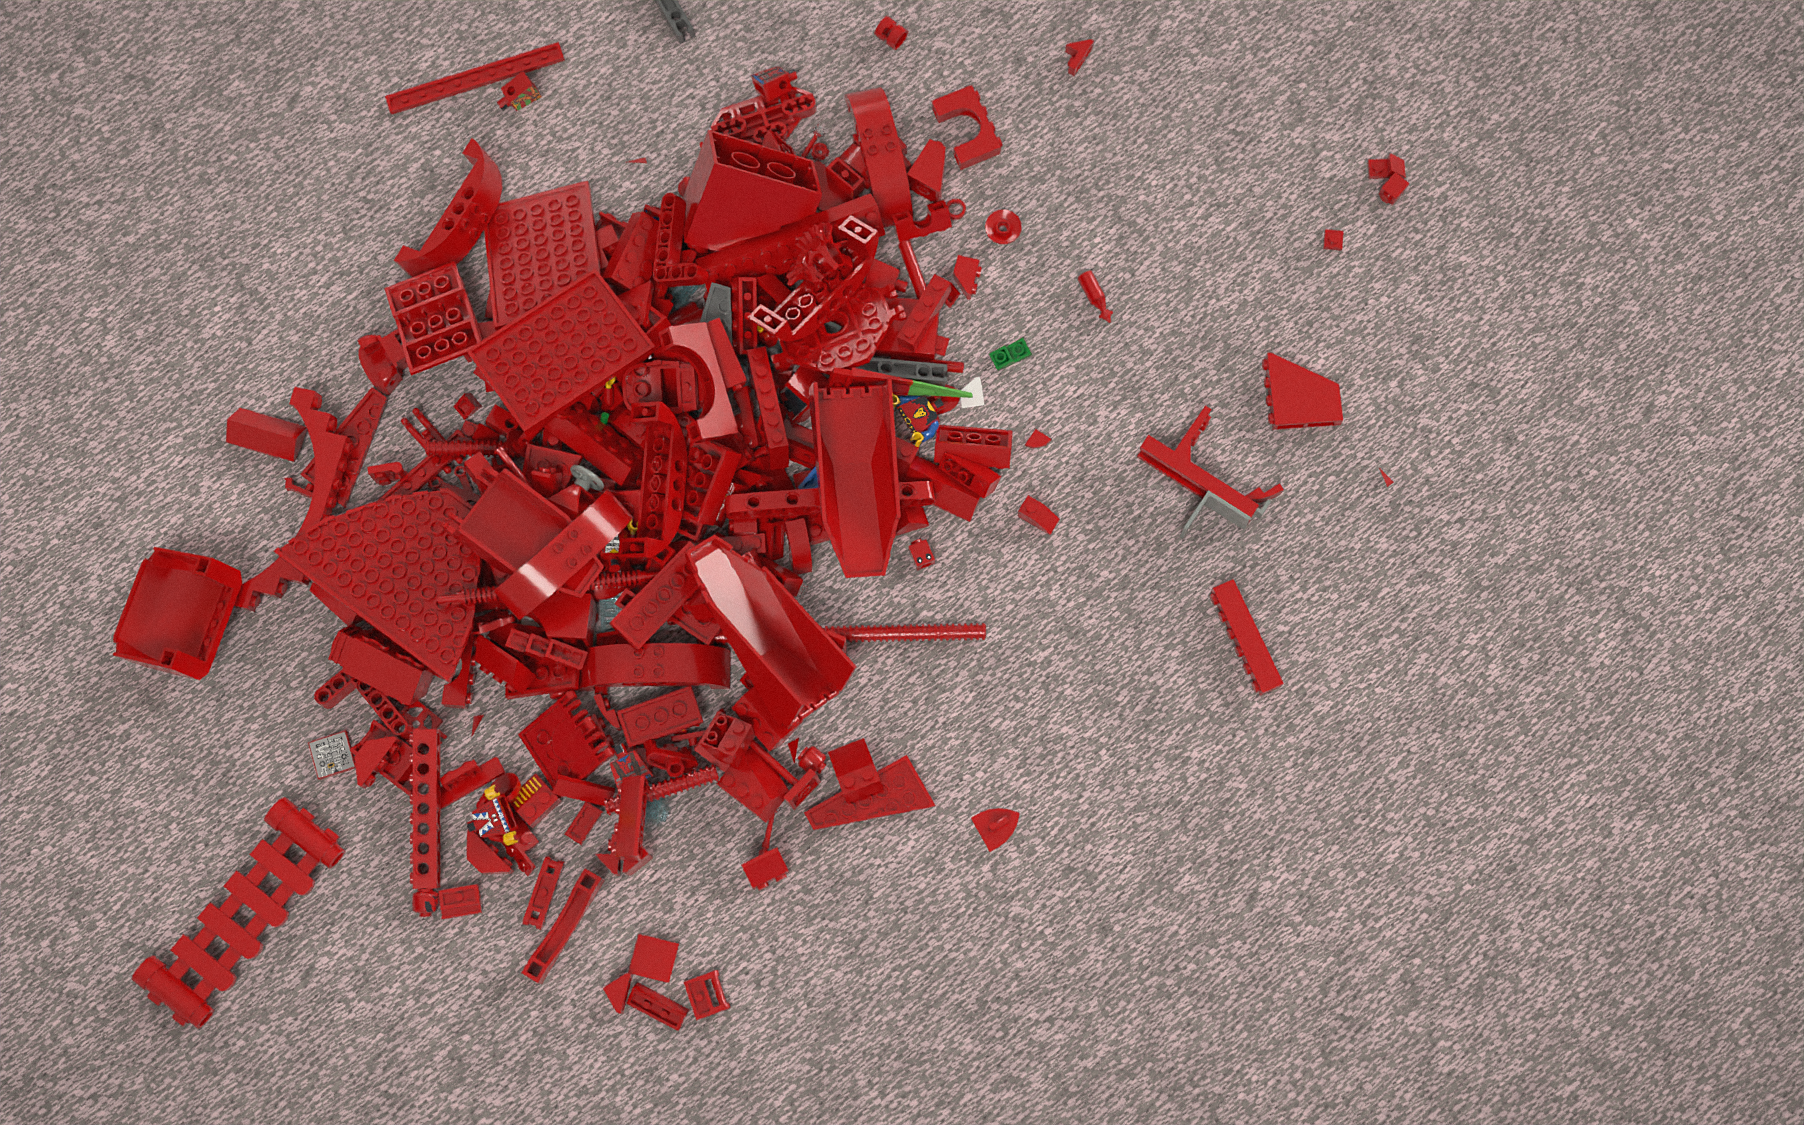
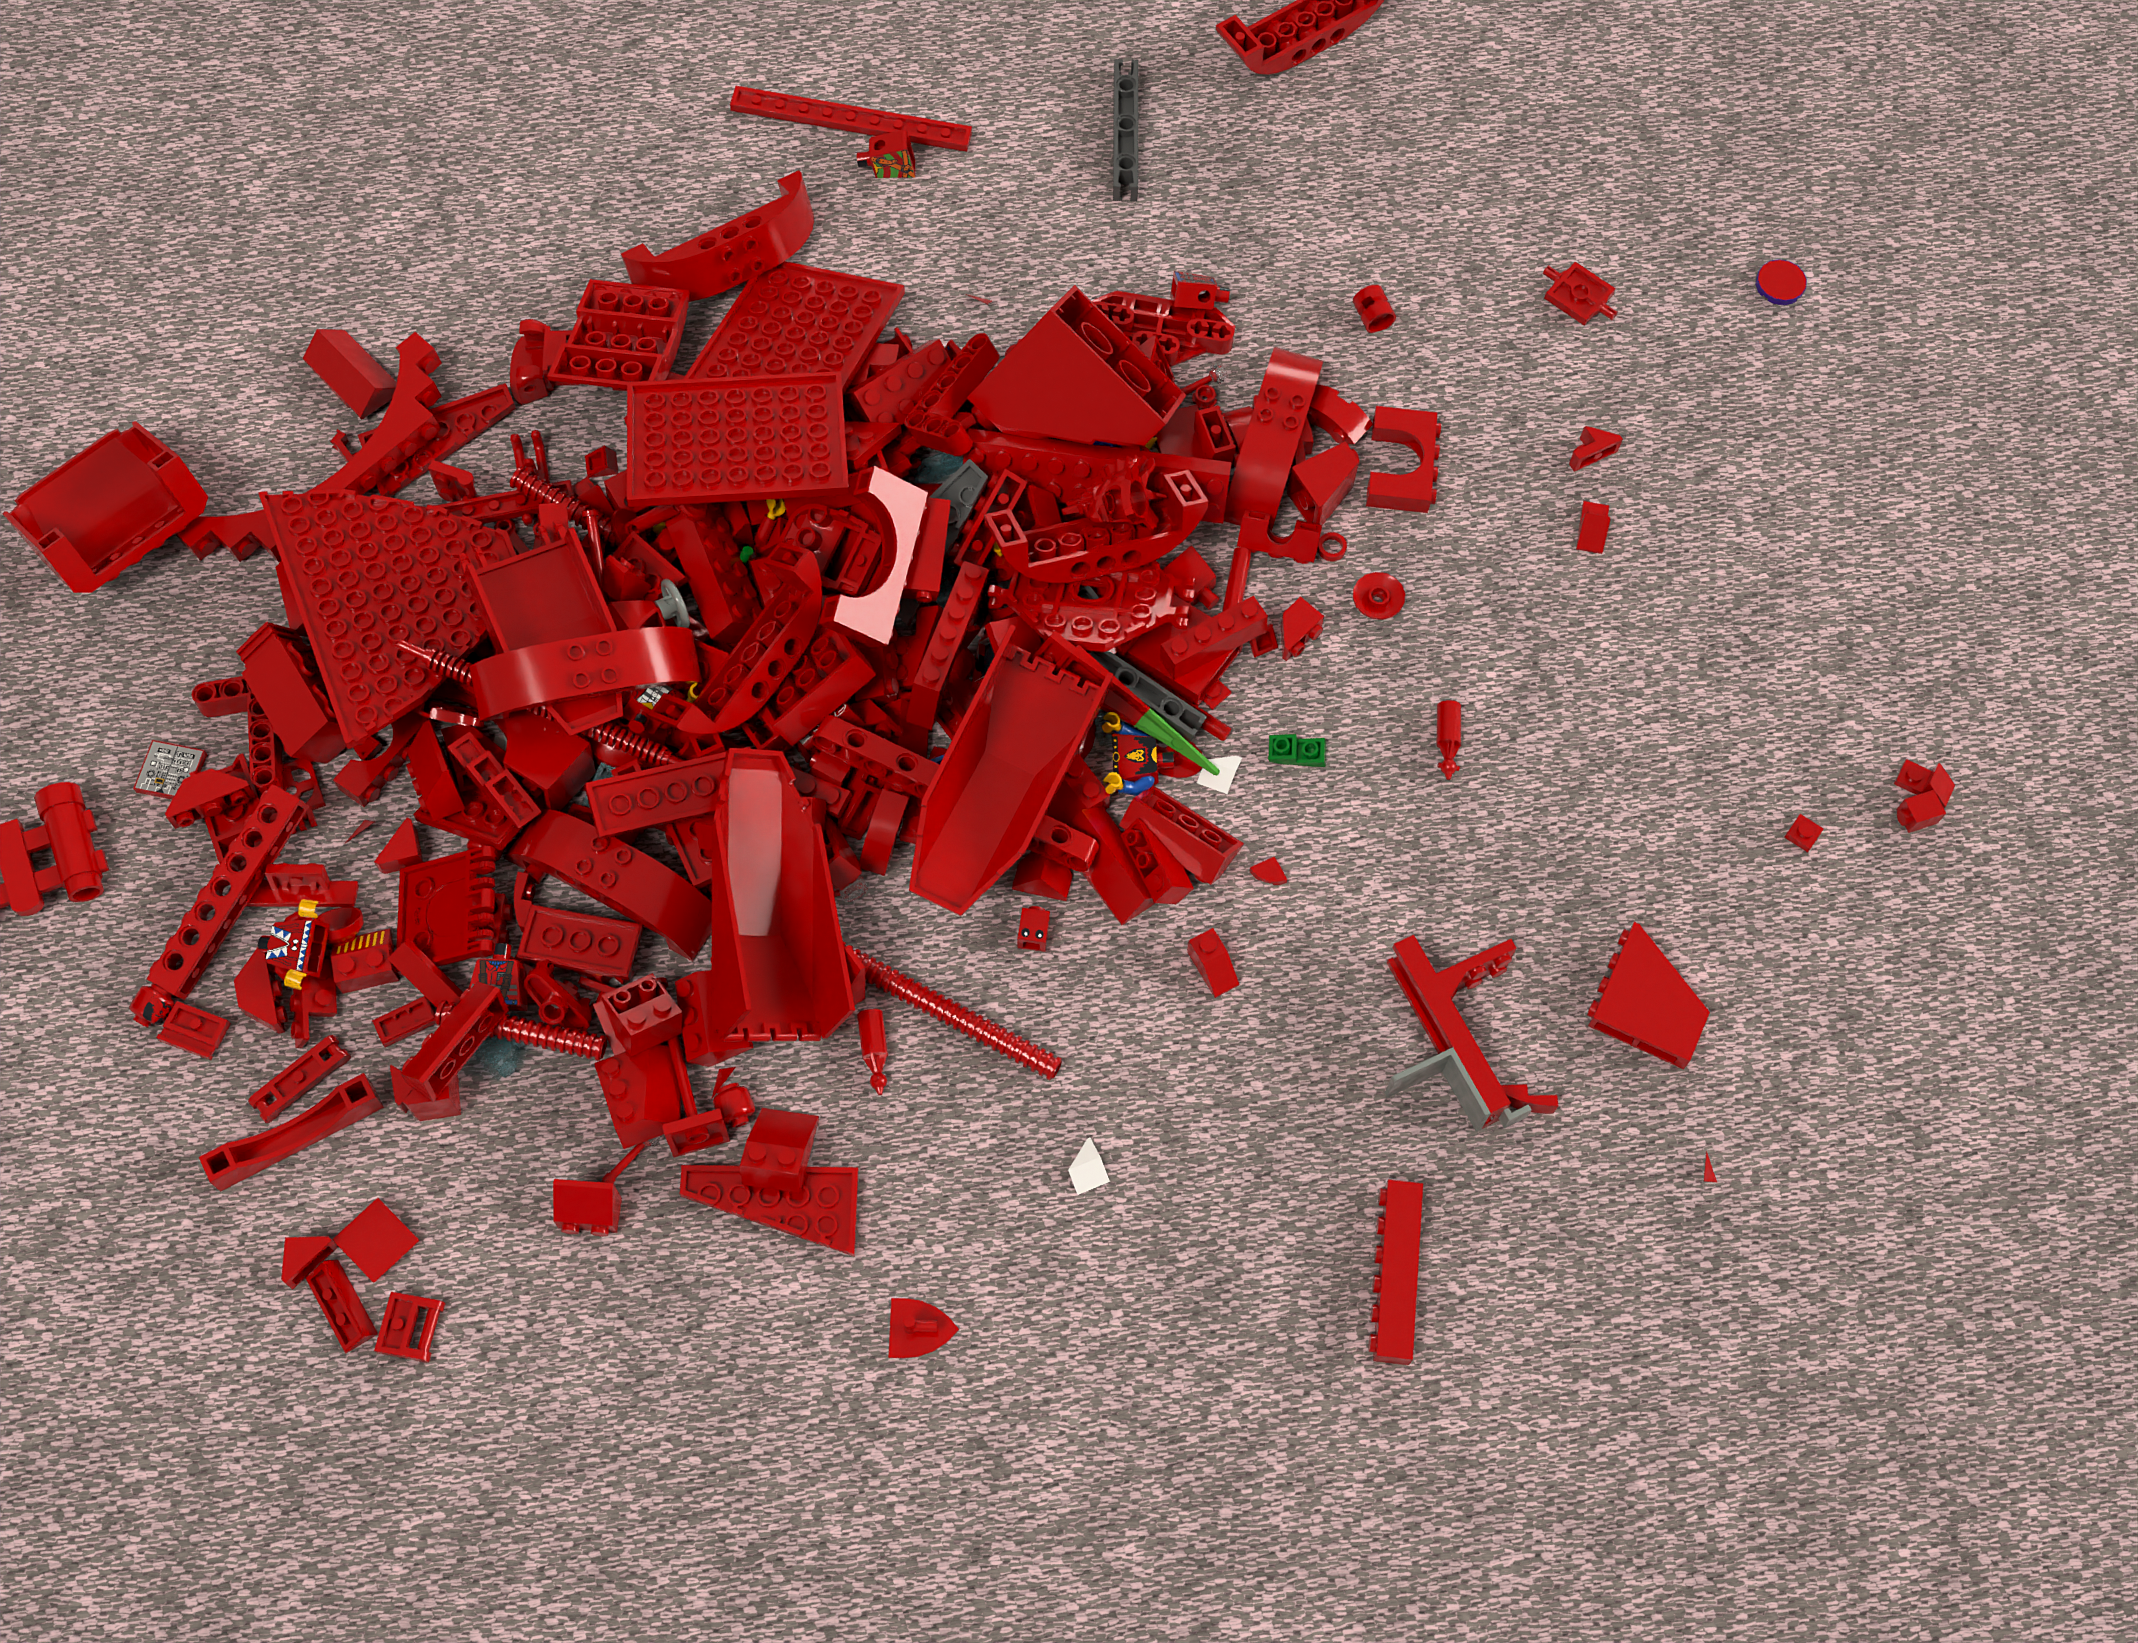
camera: 25 degrees right, 10 degrees down
none -> red slope [374,817,423,874]
none -> red wheel [857,1009,888,1096]
none -> white sticker [1068,1138,1110,1195]
none -> red brick [1307,384,1373,444]
none -> red slope [1576,501,1611,554]

